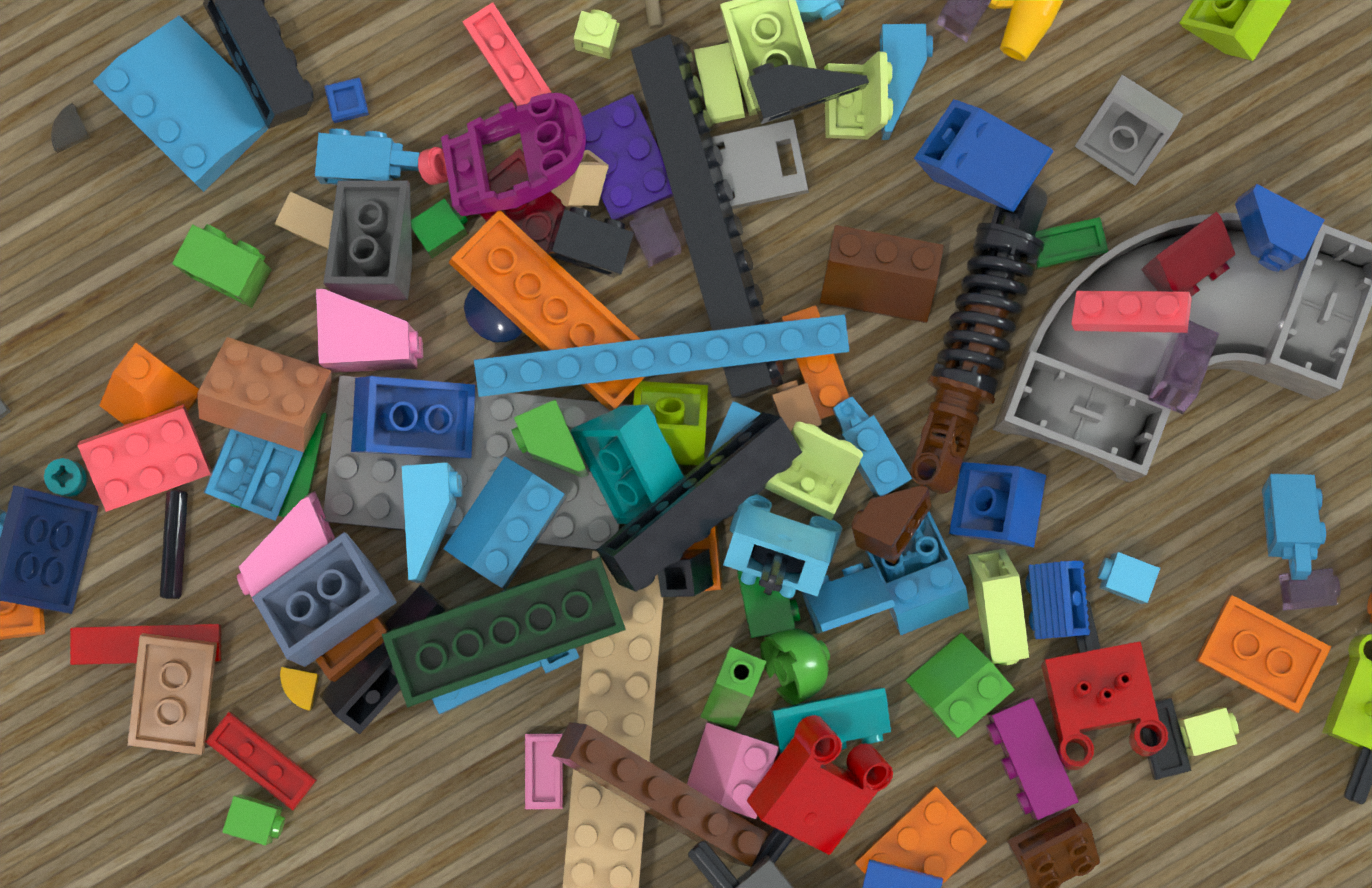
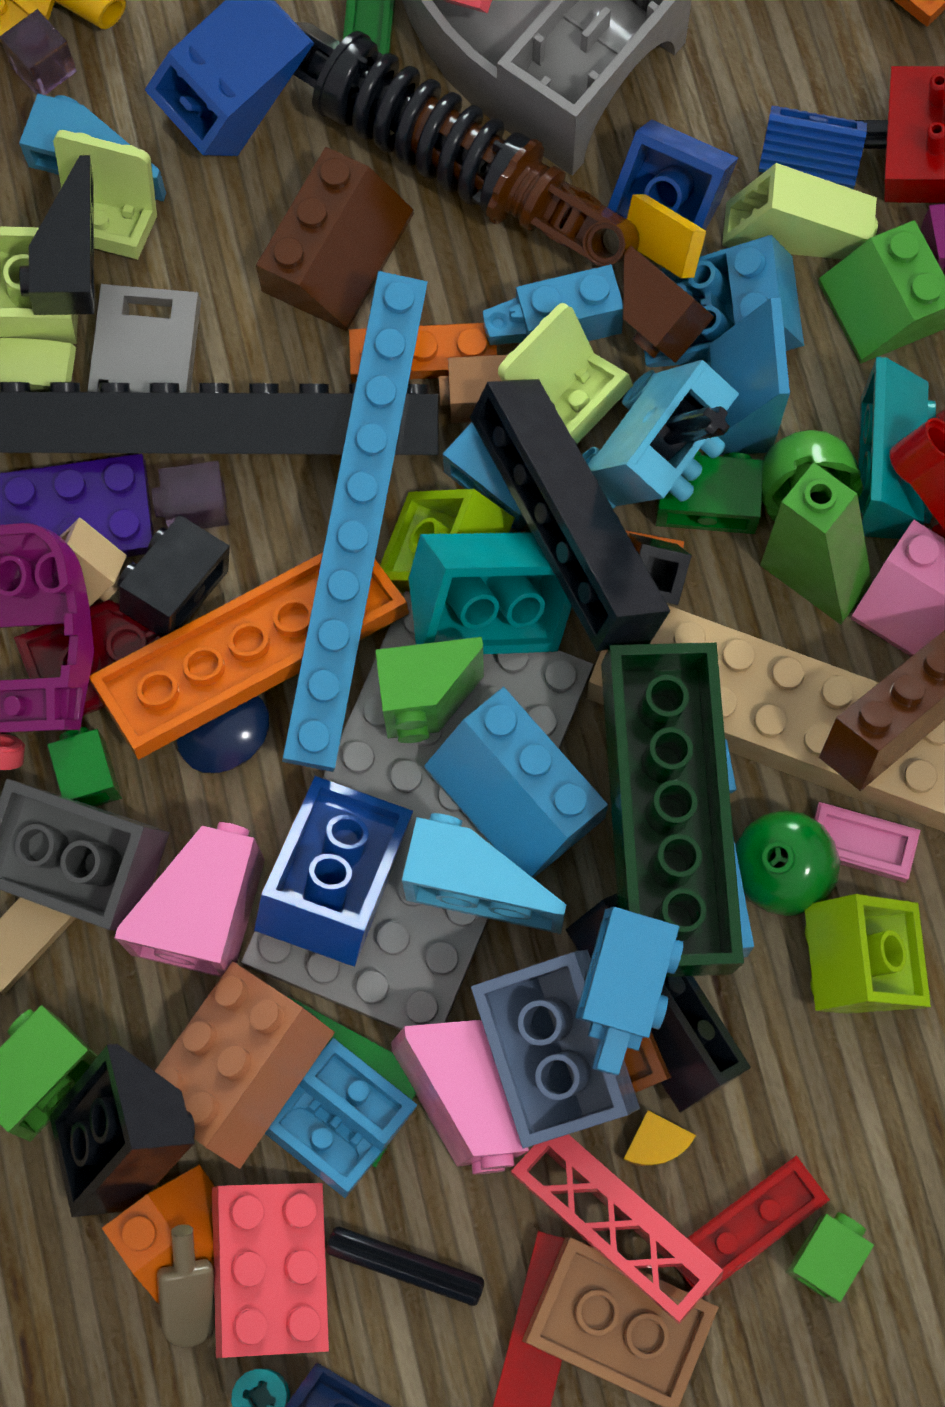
camera: 70 degrees left, 10 degrees down
medium azure brick [1097,552,1160,604] -> none
none -> black slope [49,1044,195,1217]
none -> dark tan piece [157,1225,215,1348]
none -> coral fence [511,1134,723,1324]
none -> dark azure hinge [575,906,683,1076]
none -> yellow tile [627,194,706,278]
none -> green cylinder [735,810,841,917]
none -> lime slope [805,894,931,1014]

